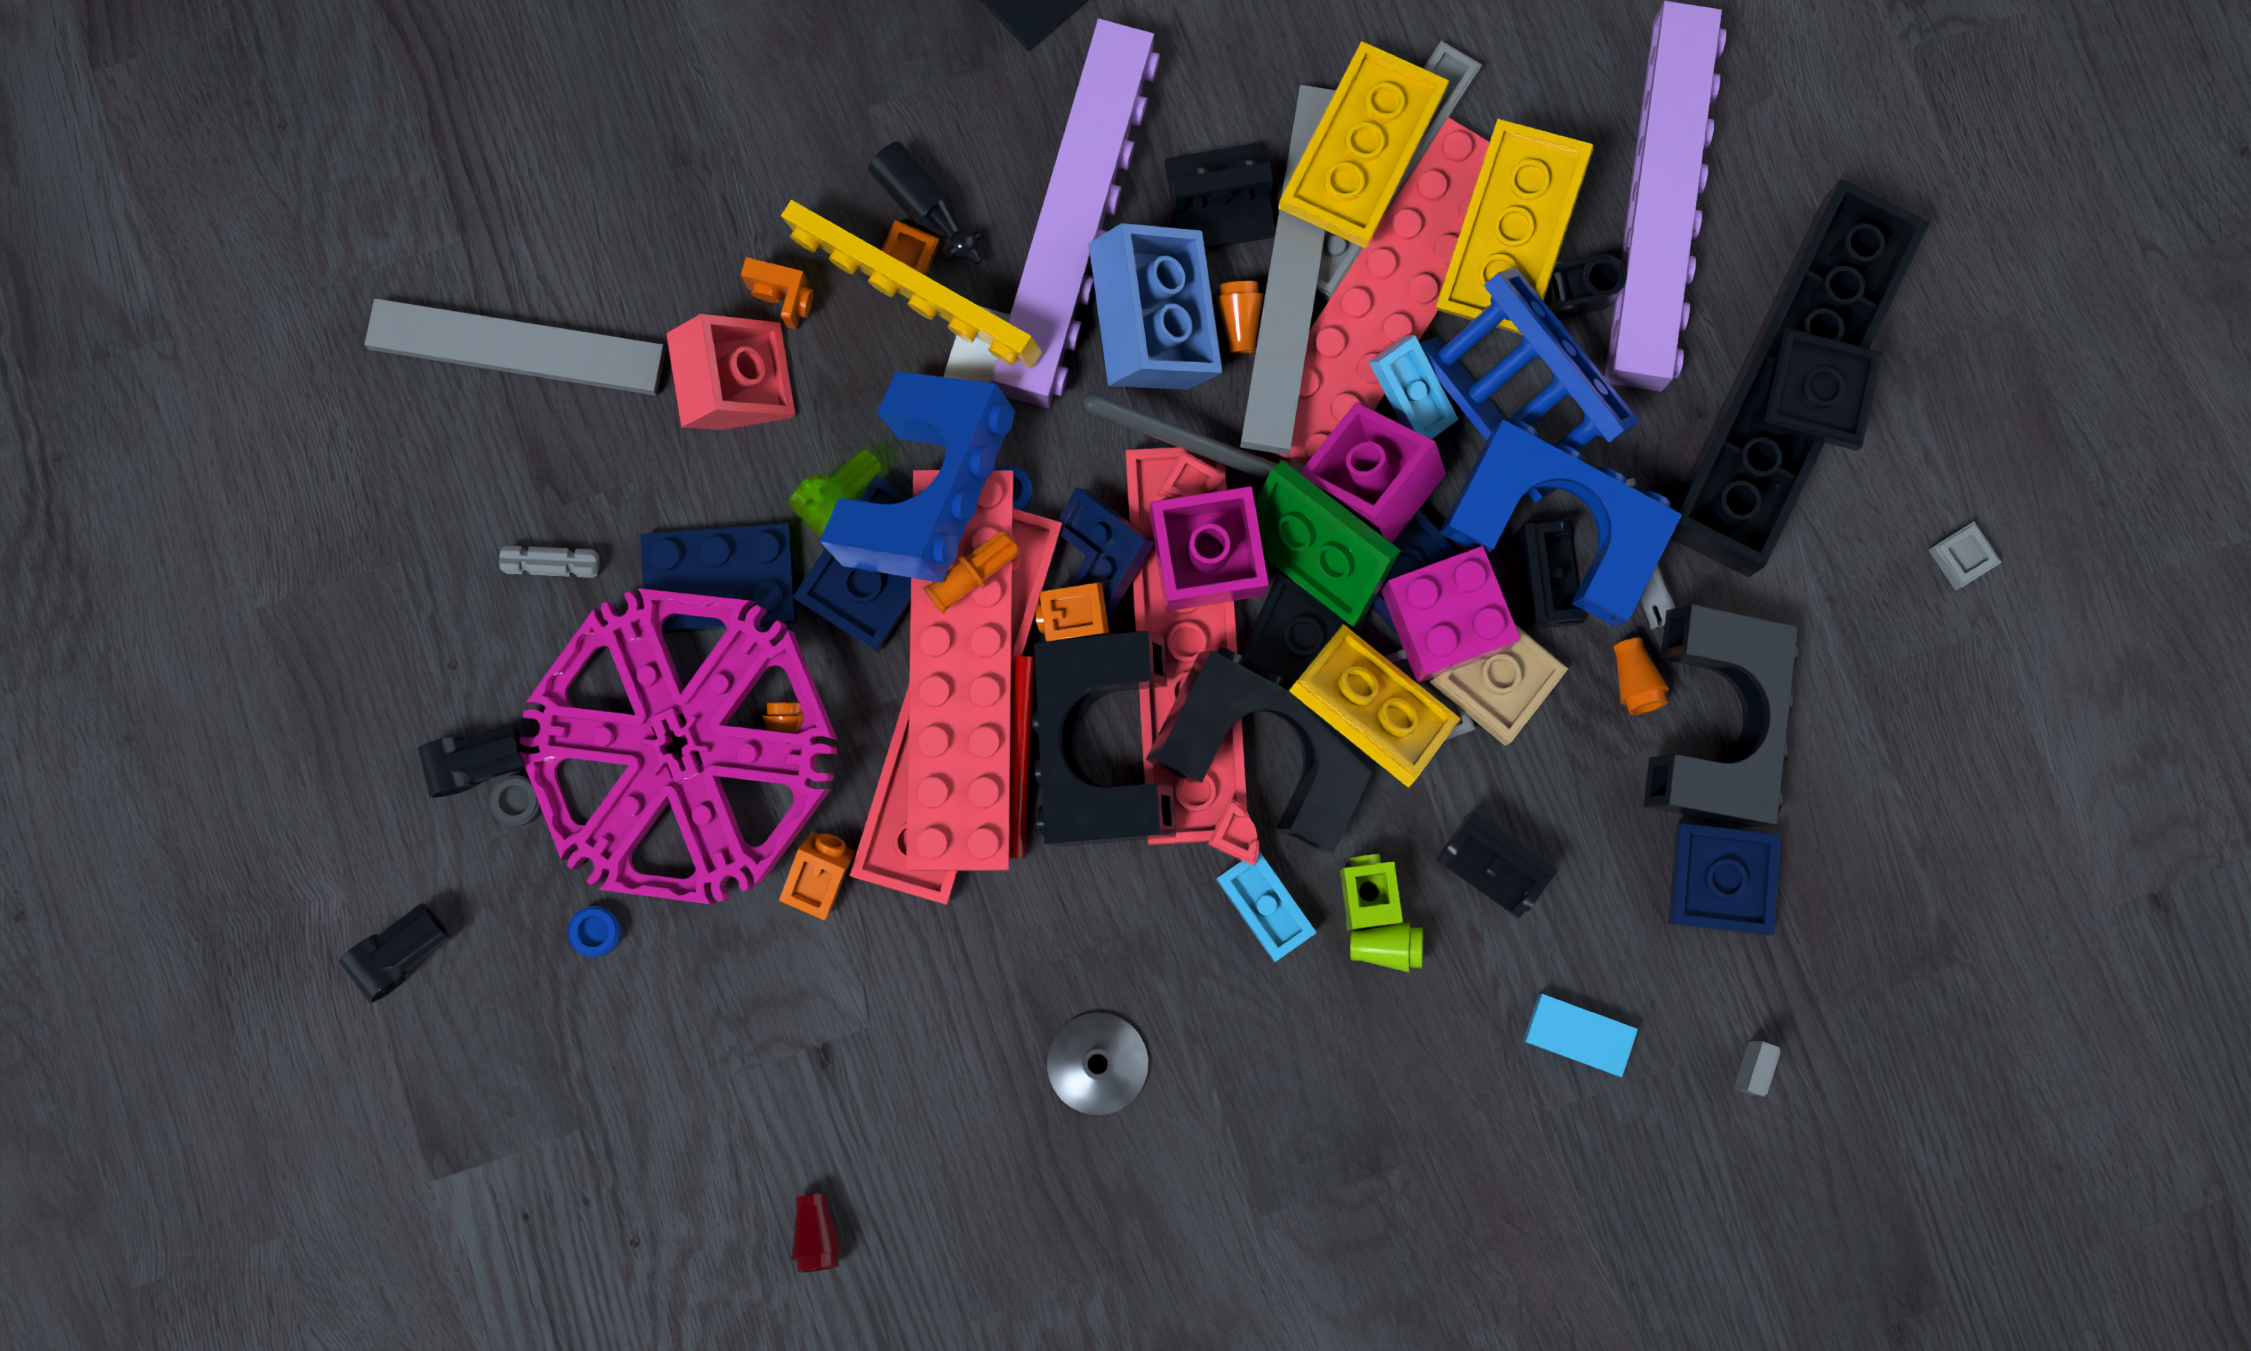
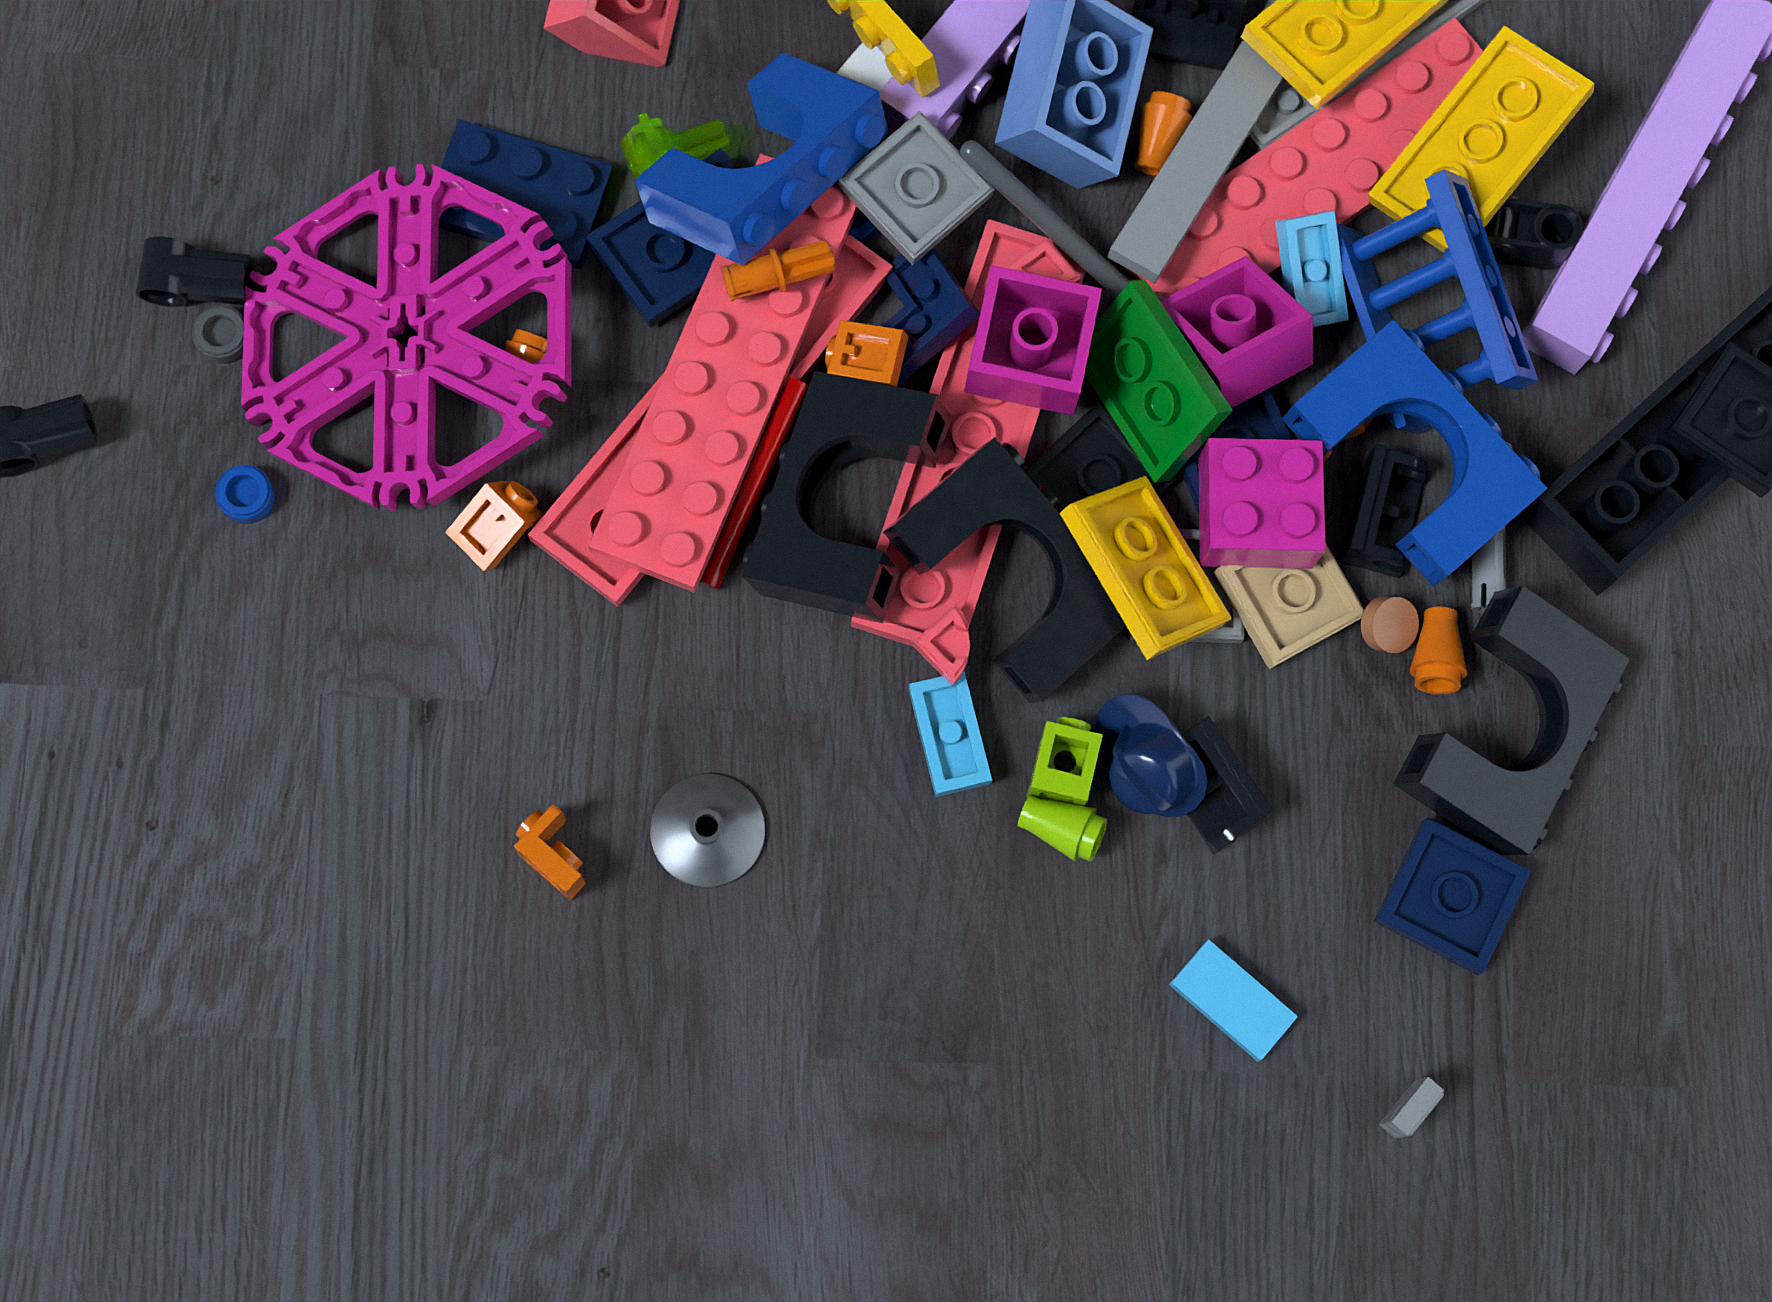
camera: 20 degrees right, 5 degrees down
light grey axle [499,545,599,578] -> none
dark red cone [791,1193,843,1273] -> none
none -> orange bracket [513,804,586,901]
none -> light grey tile [838,111,995,265]
none -> dark blue piece [1094,694,1208,817]
none -> nougat tile [1361,596,1419,653]

